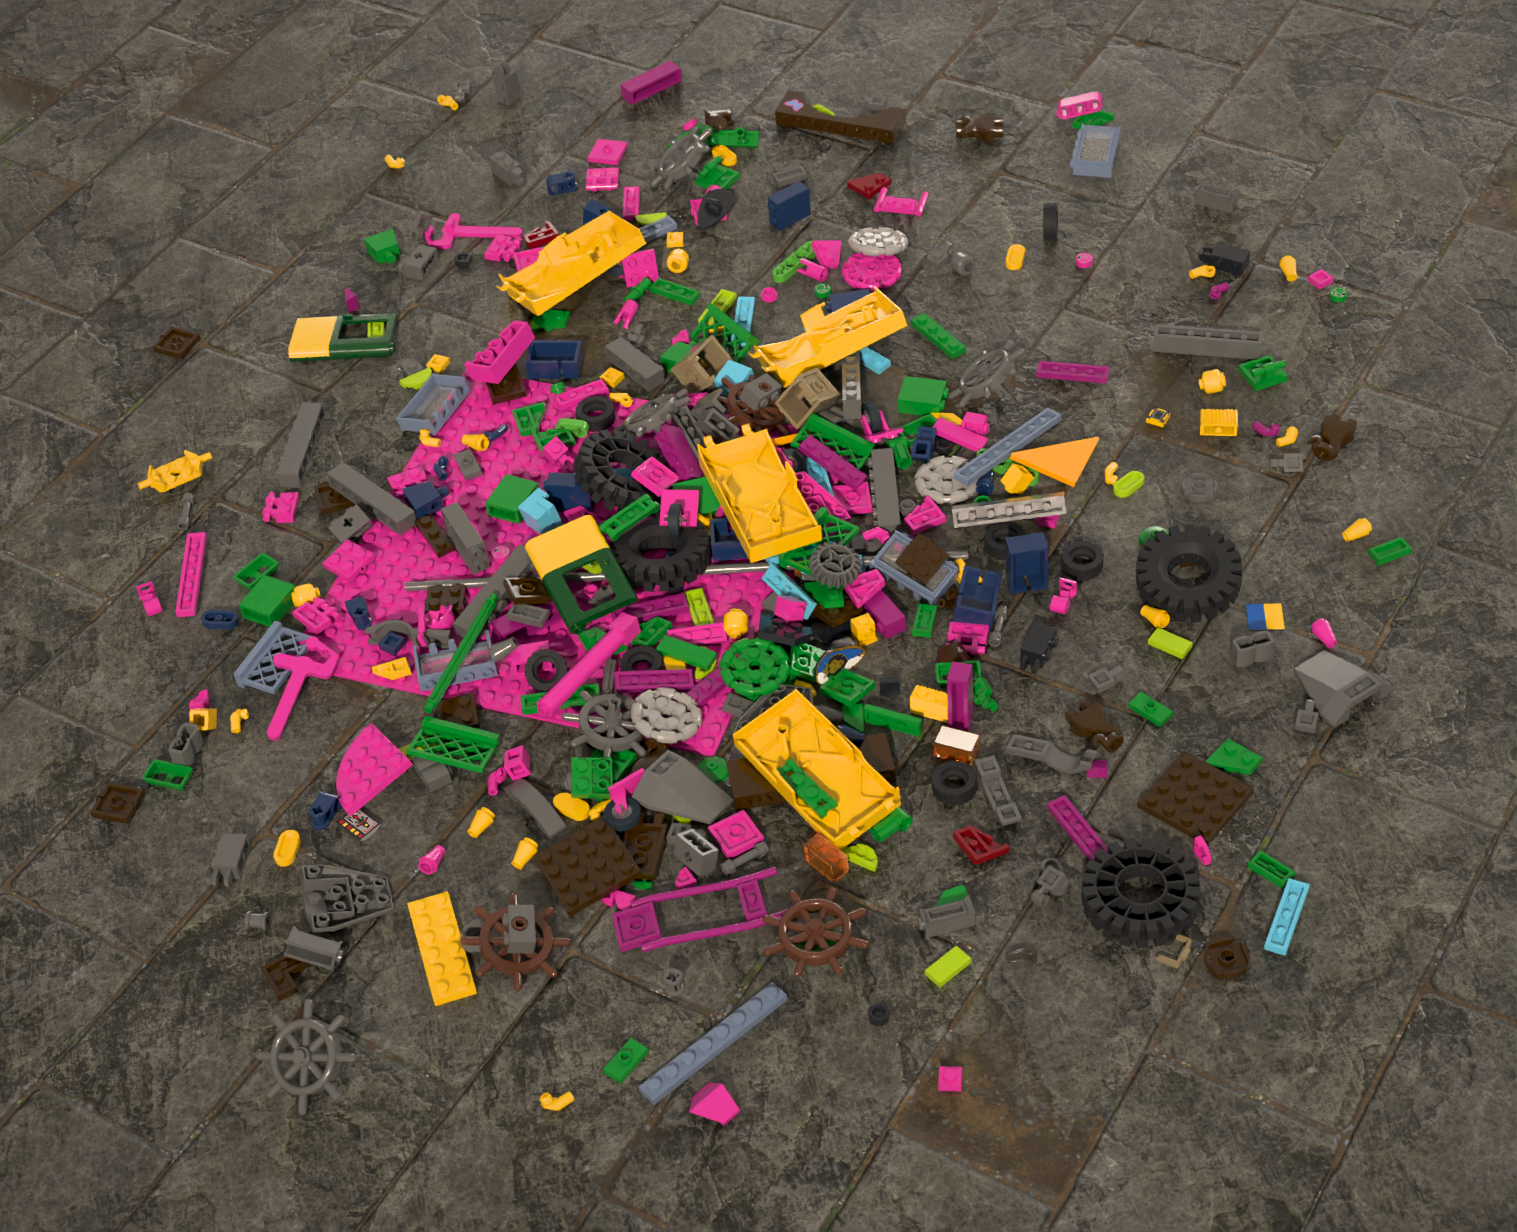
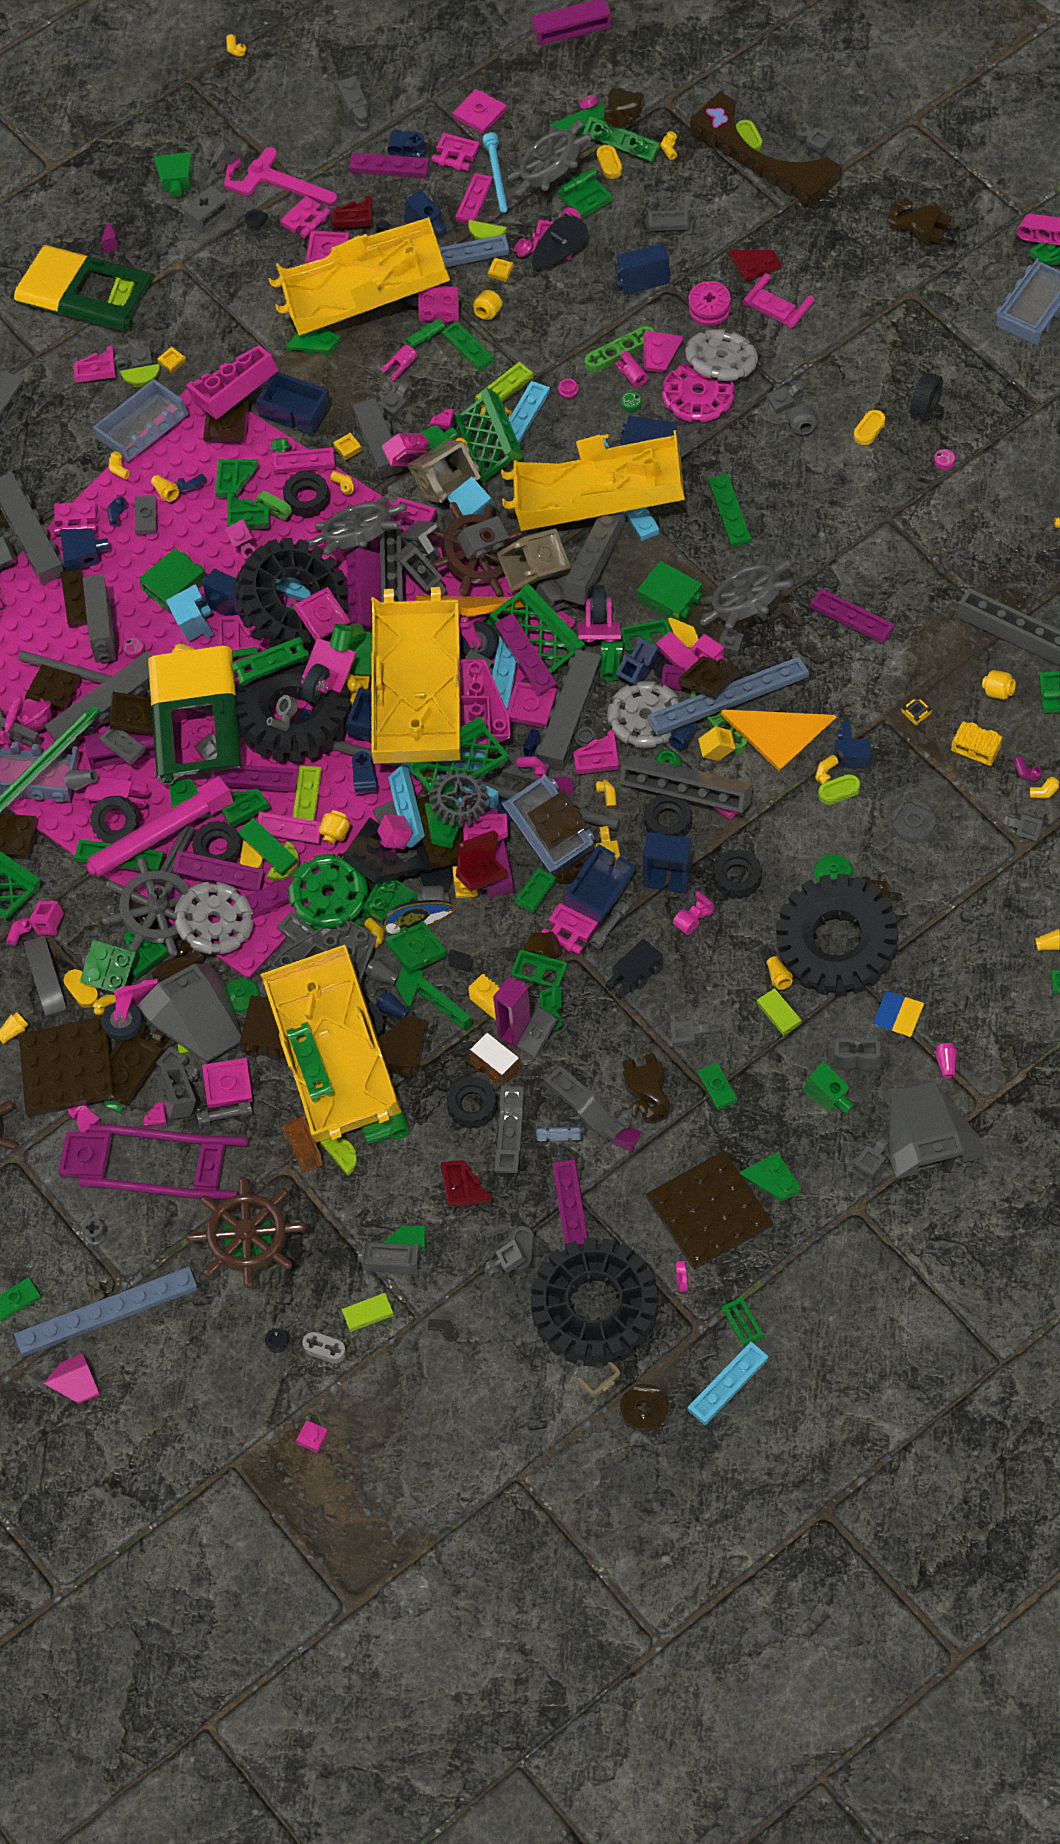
camera: 20 degrees right, 15 degrees up
none -> dark pink wing [74,345,116,383]
none -> dark grey plate [267,695,297,731]
none -> light grey beam [302,1332,346,1363]
none -> green piece [329,623,366,651]
none -> magenta plate [349,153,429,179]
none -> dark blue piece [352,751,377,795]
none -> dark pink window [382,433,430,466]
none -> dark red bracket [456,830,507,892]
none -> medium azure piece [482,133,508,213]
none -> dark pink plate [514,238,532,257]
none -> dark grey plate [516,1007,559,1057]
none -> clear blue tile [523,729,541,757]
none -> sand blue axle [536,1126,581,1141]
none -> yellow arm [596,780,617,807]
none -> yellow arm [661,132,677,160]
none -> magenta tile [661,664,686,690]
none -> dark brown plate [678,656,738,698]
none -> dark pink wheel [688,281,731,326]
none -> green torso [802,1061,855,1114]
none -> dark blue brick [834,721,871,769]

